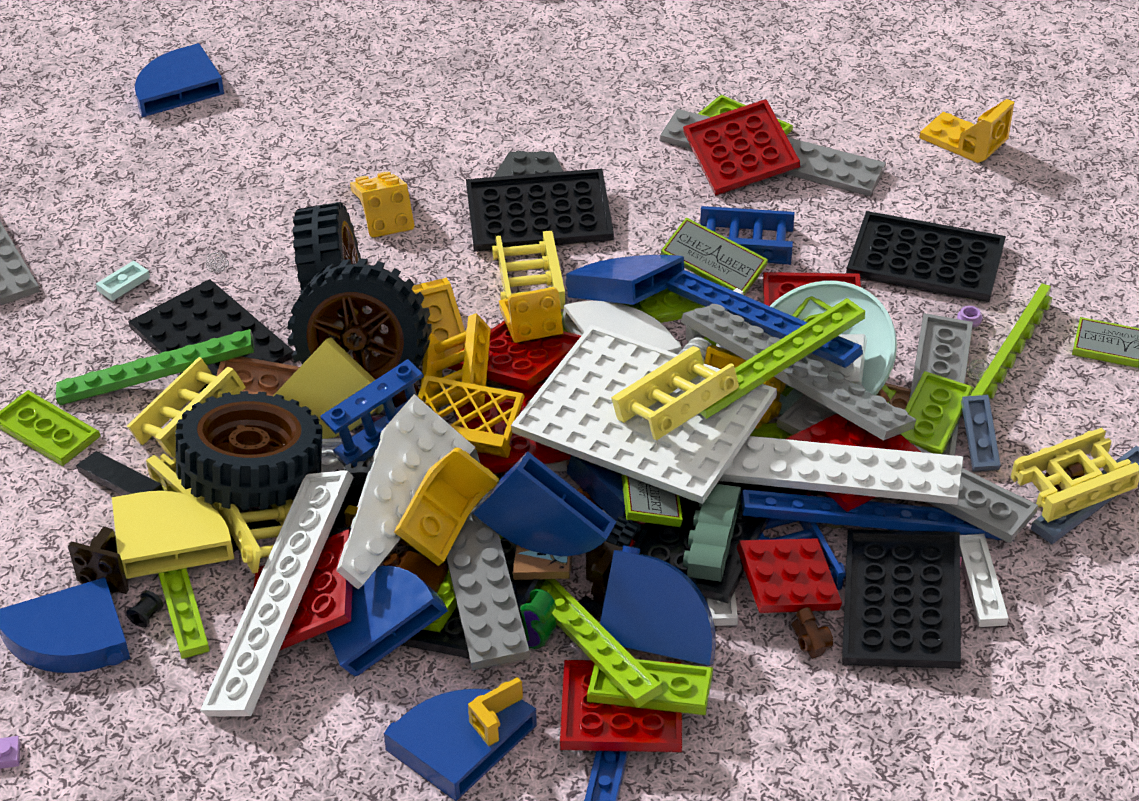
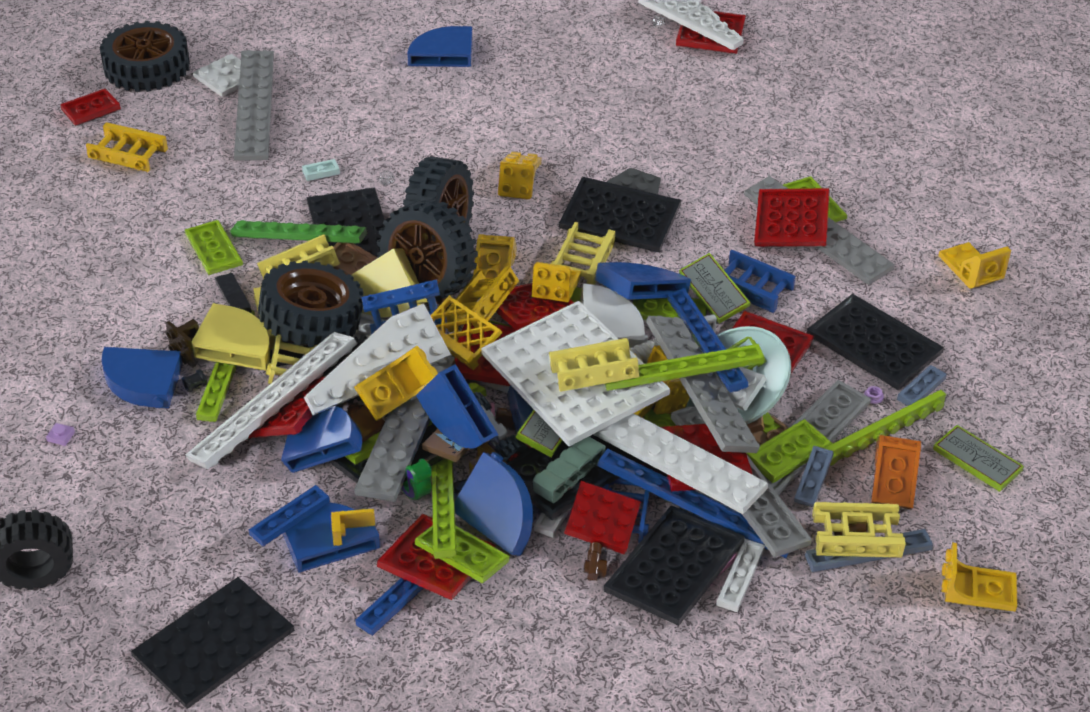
camera: 25 degrees right, 0 degrees up
none -> blue plate [249,485,330,547]
none -> orange bracket [871,435,921,509]
none -> sand blue plate [897,365,947,406]

